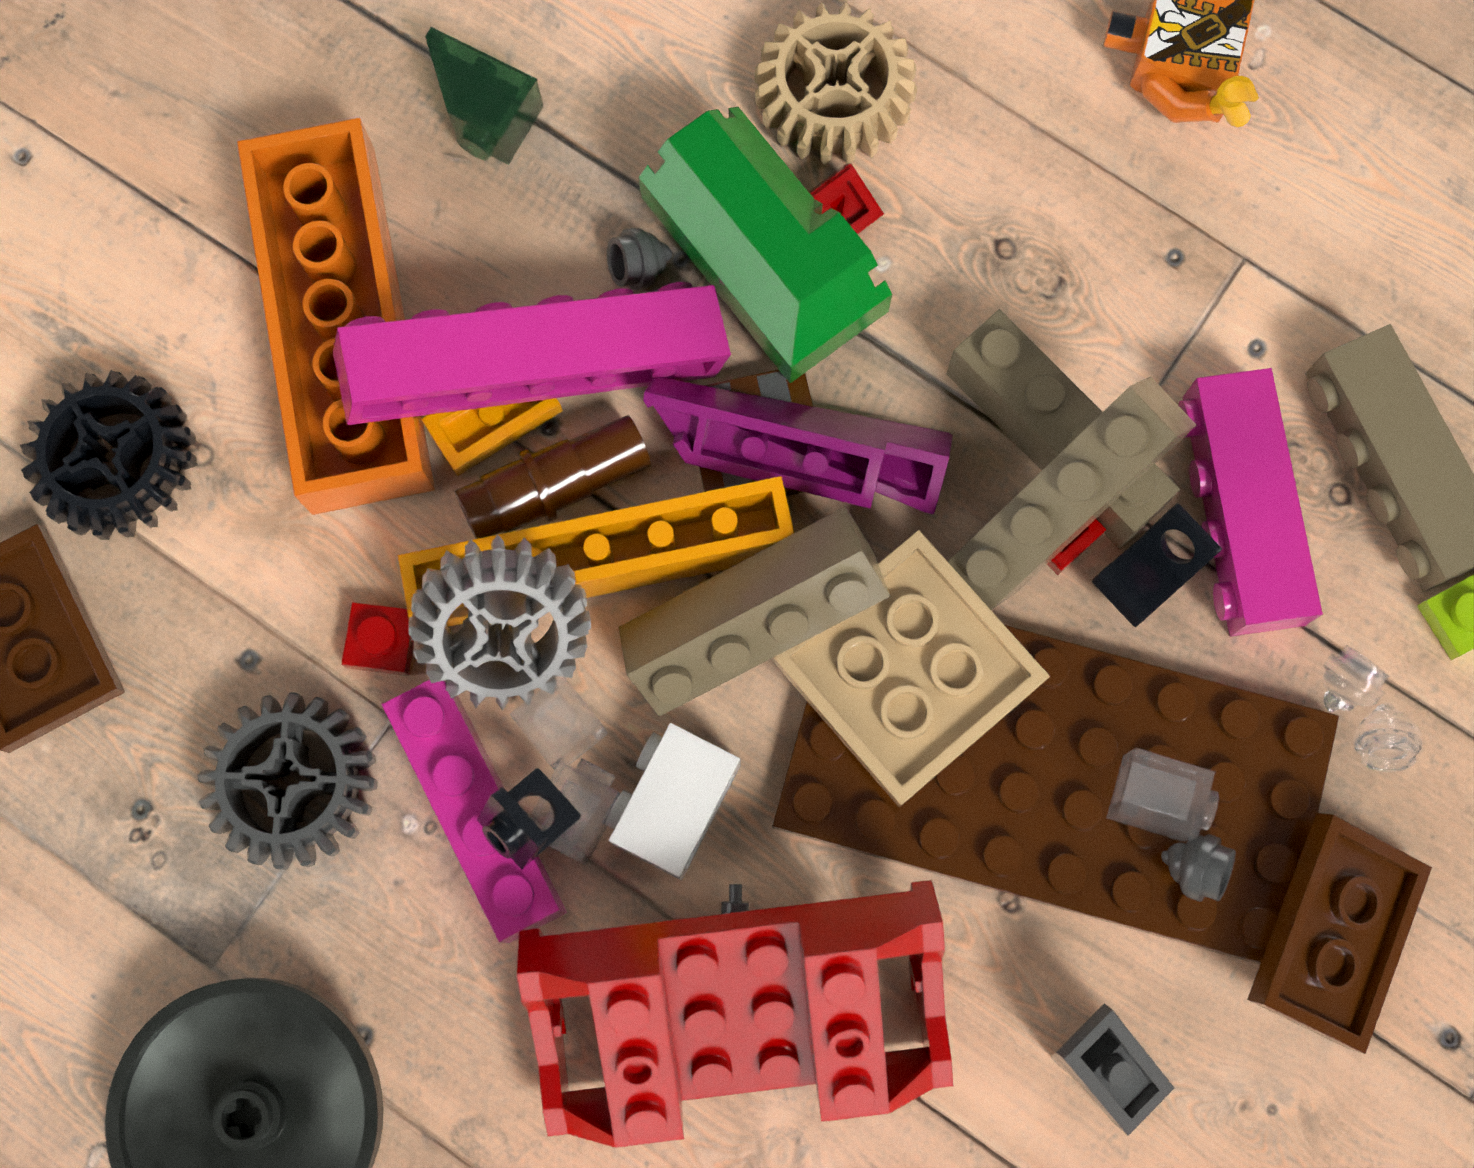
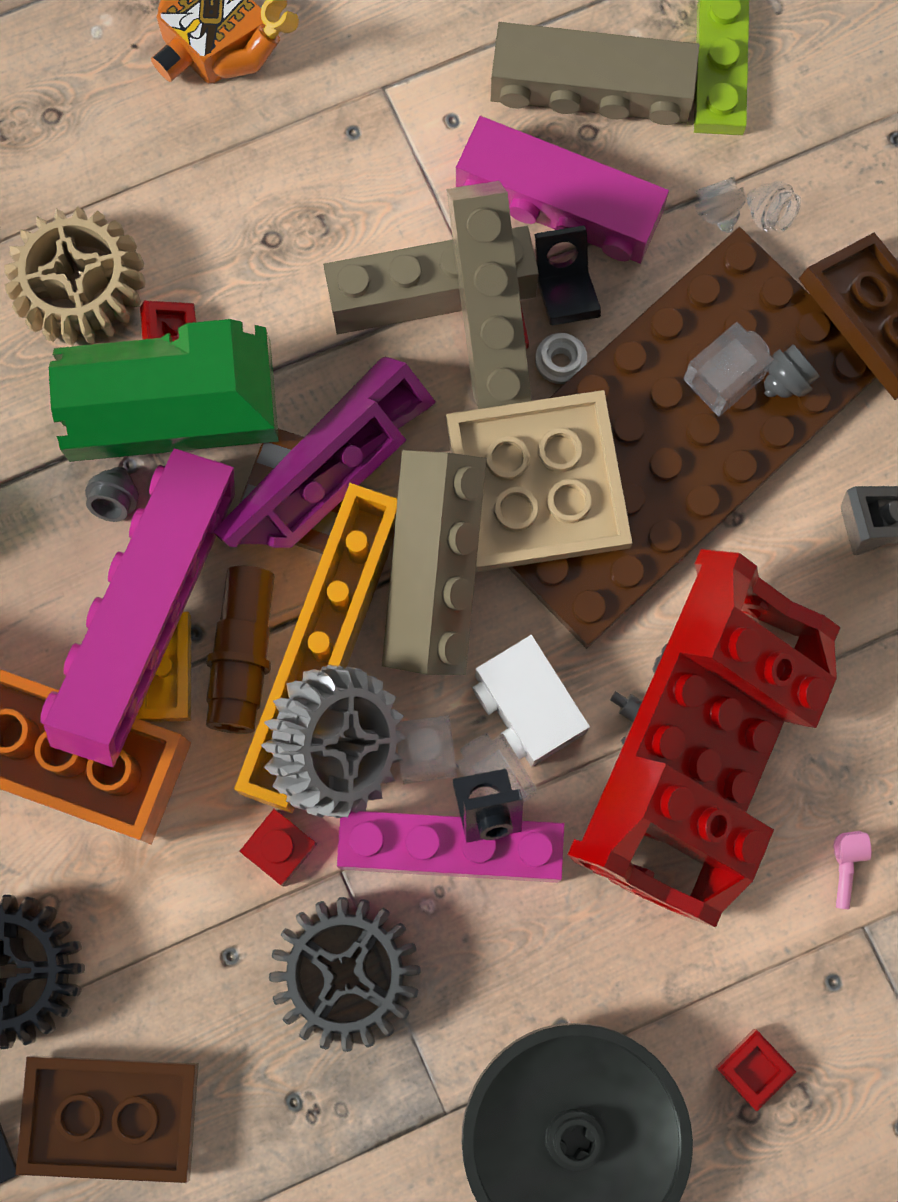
camera: 60 degrees left, 0 degrees up
none -> white plate [535,333,587,384]

